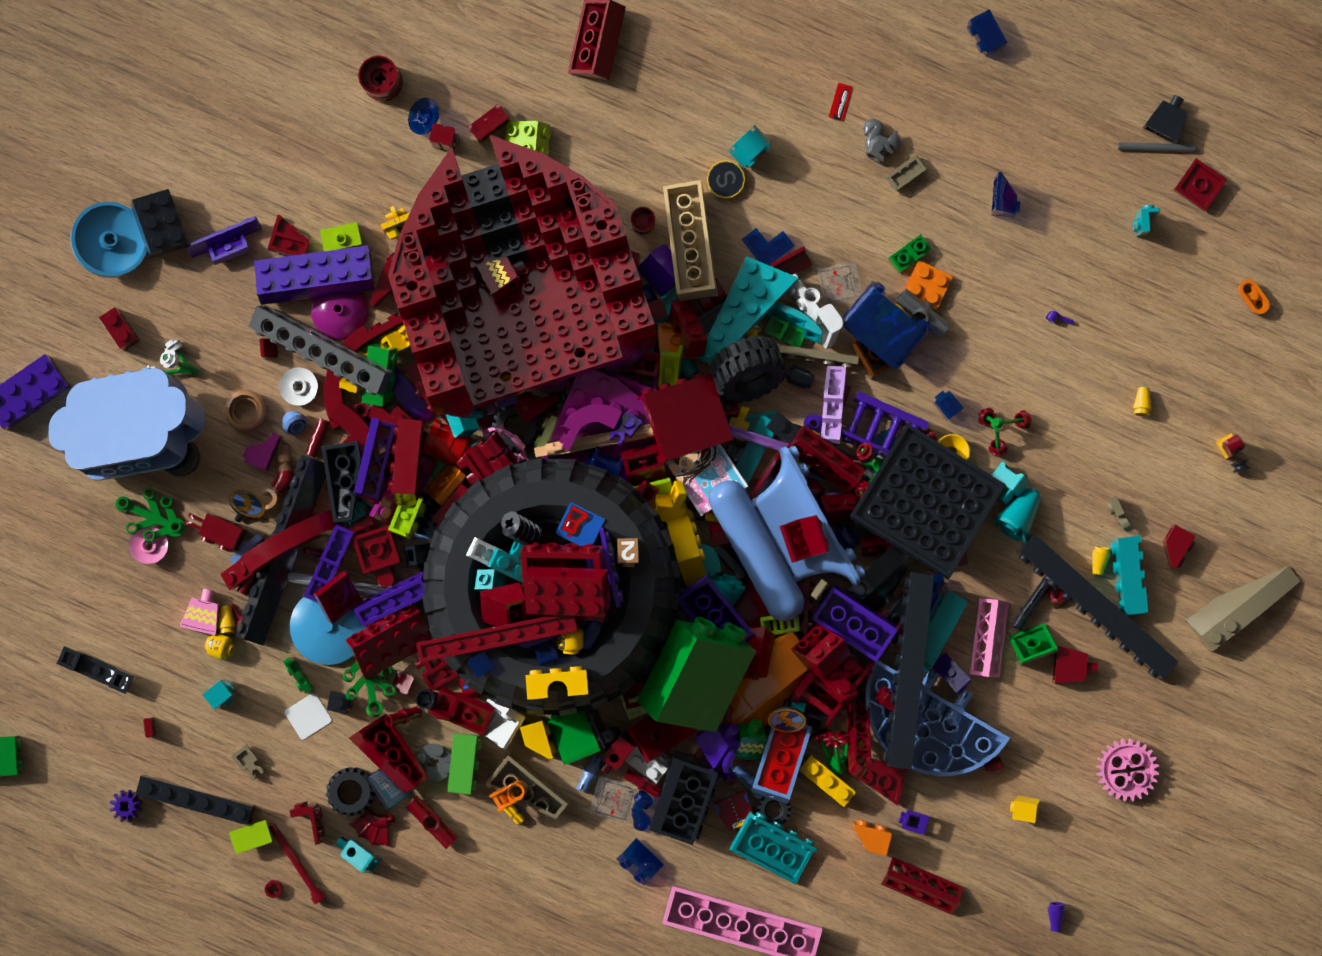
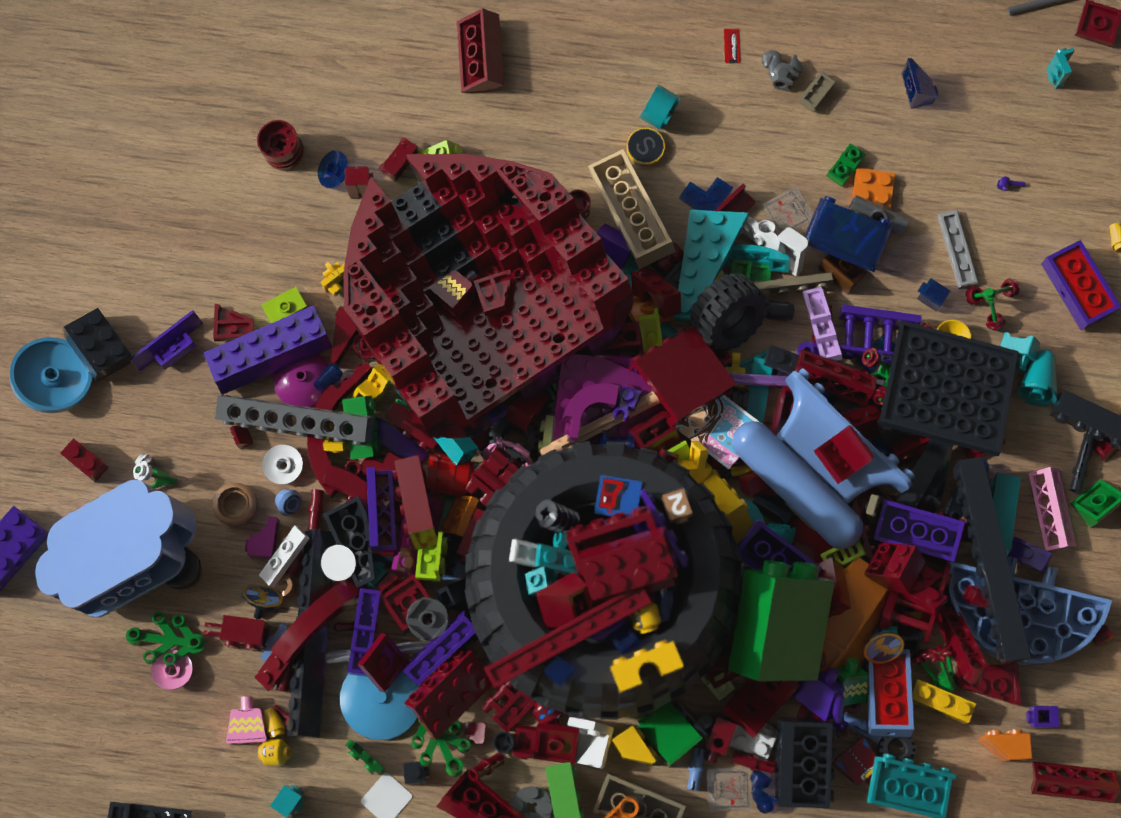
camera: 20 degrees left, 10 degrees down
none -> white plate [259,526,309,588]
none -> clear blue cone [313,363,343,392]
none -> white sticker [321,545,356,581]
none -> dark grey plate [406,597,448,639]
none -> dark red wing [473,269,512,316]
none -> light grey tile [937,210,979,289]
none -> brick [1041,240,1121,331]

